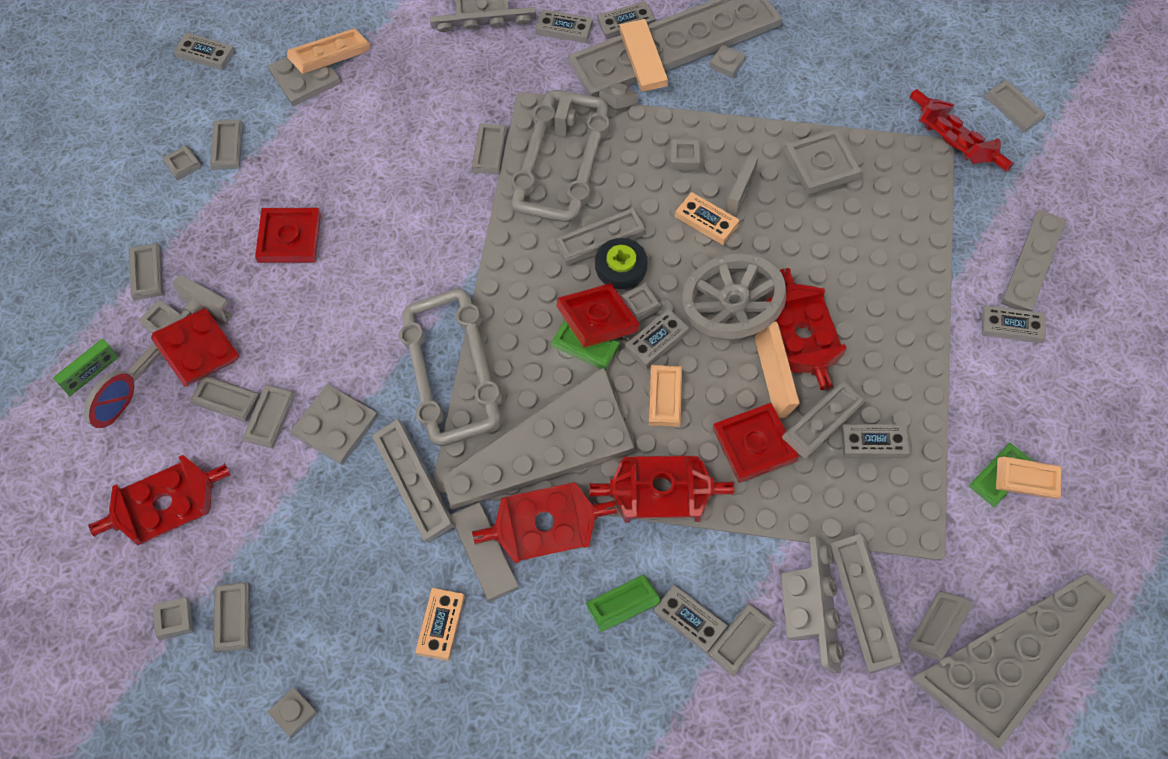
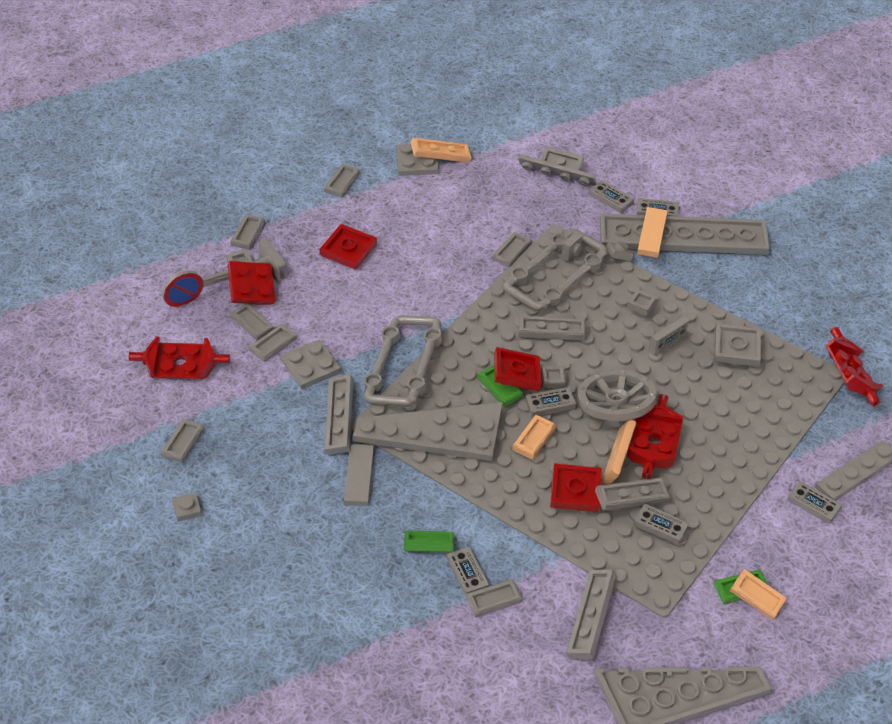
camera: 25 degrees right, 15 degrees down
bright green tile [53,339,119,397] -> none
light grey plate [153,597,193,640] -> none
light grey tile [162,145,202,181] -> none
light grey tile [174,32,235,71] -> none
light nougat tile [415,588,465,661] -> none
red plate [472,482,617,563] -> none
red plate [590,456,734,523] -> none
black wheel [595,238,648,289] -> none
light nougat tile [675,192,740,245] -> none
light grey plate [709,45,746,78] -> none
light grey bracket [781,535,844,674] -> none
light grey tile [908,591,972,661] -> none

